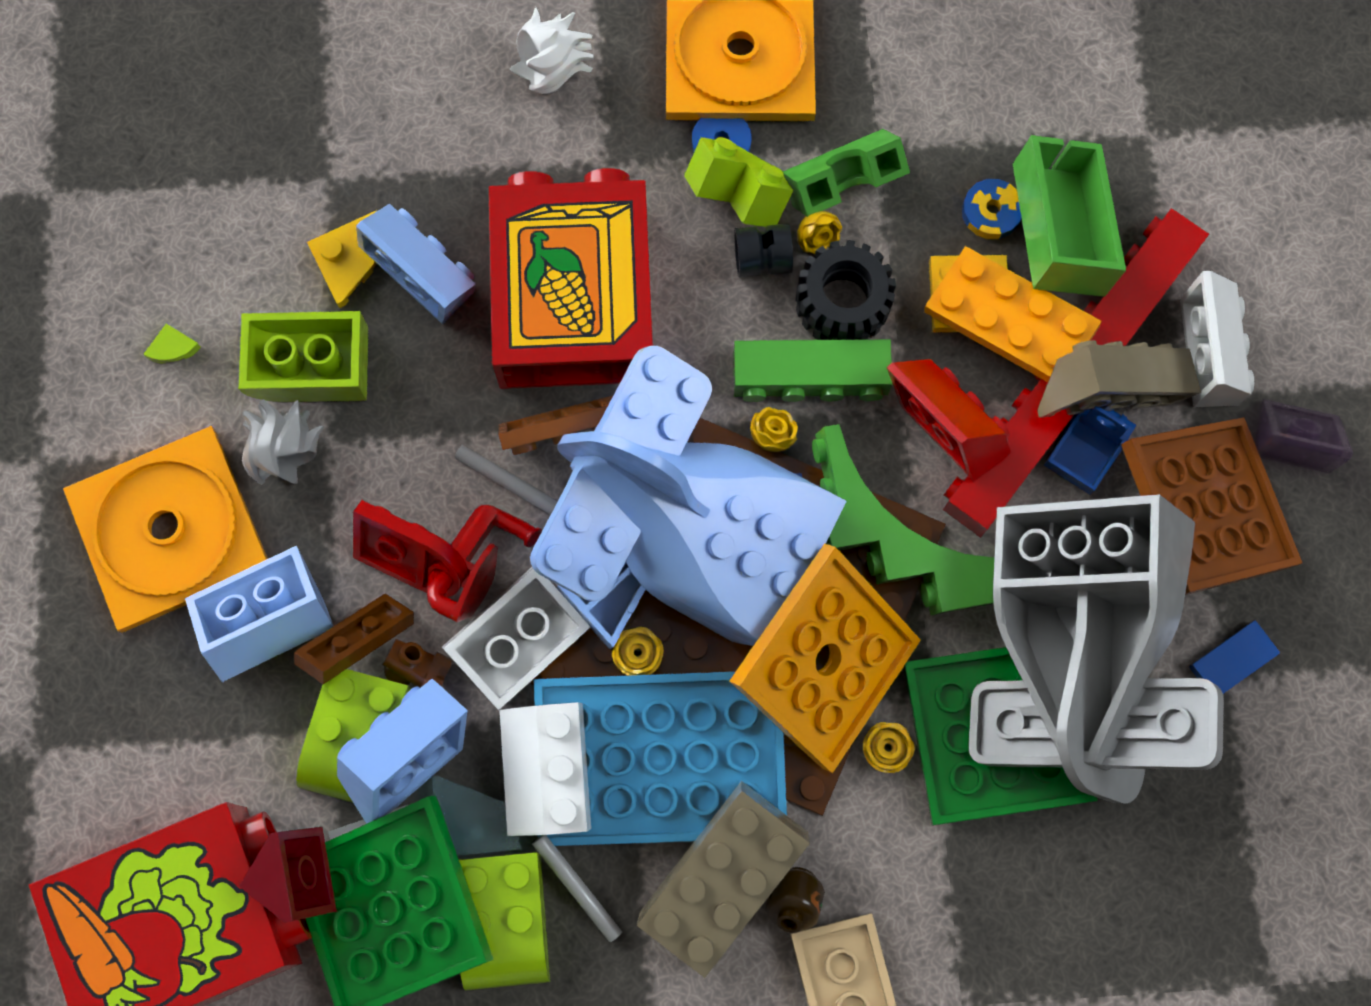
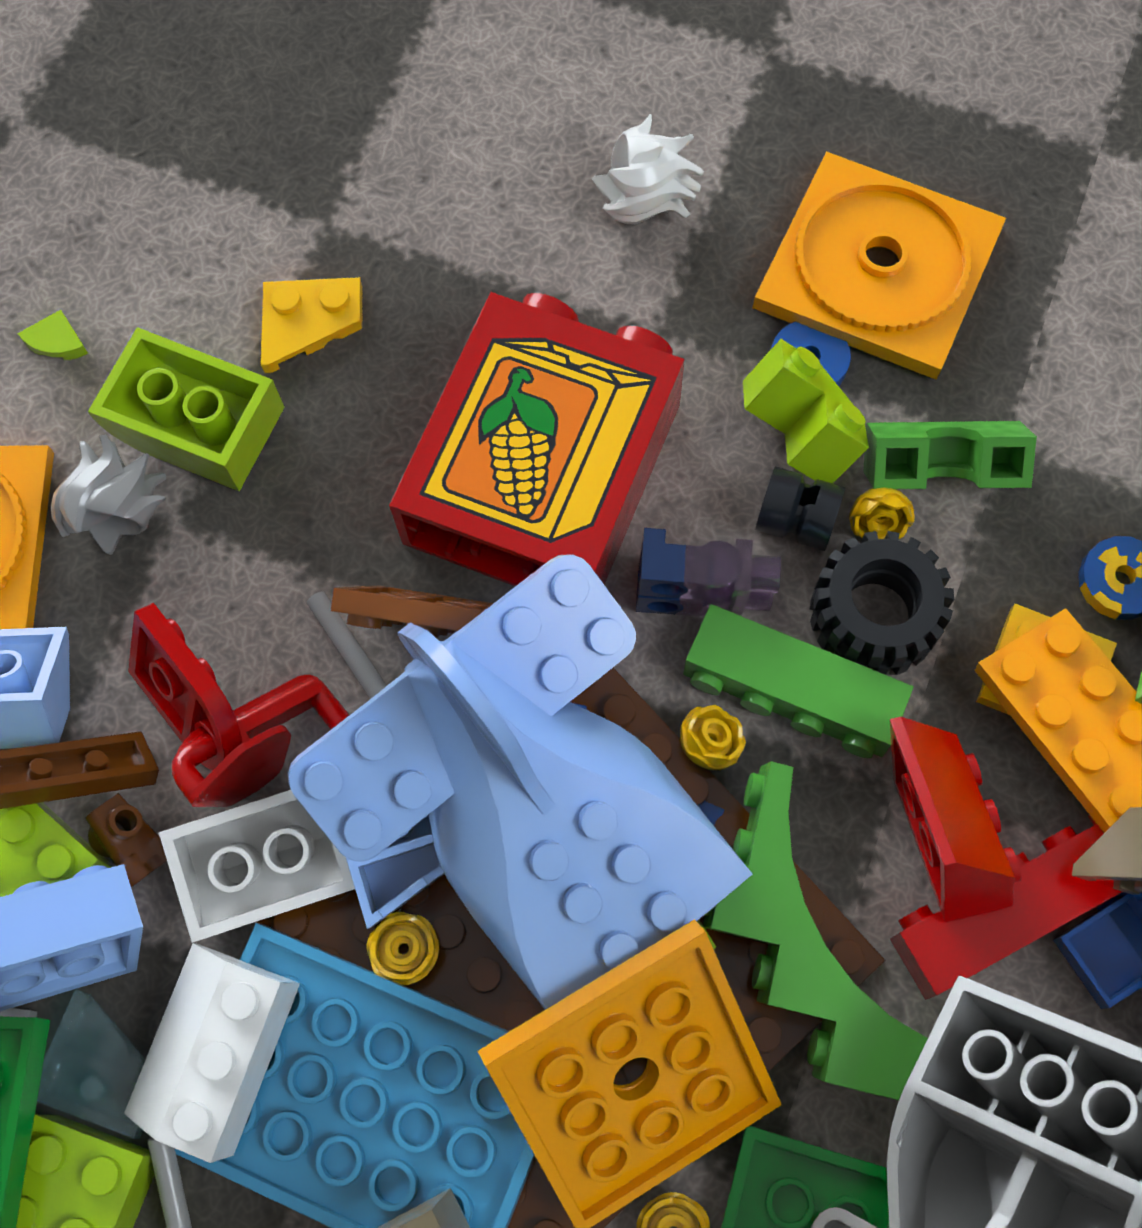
camera: 30 degrees right, 5 degrees down
light blue slope [356,204,476,324] -> none
none -> clear purple hips [636,528,781,616]

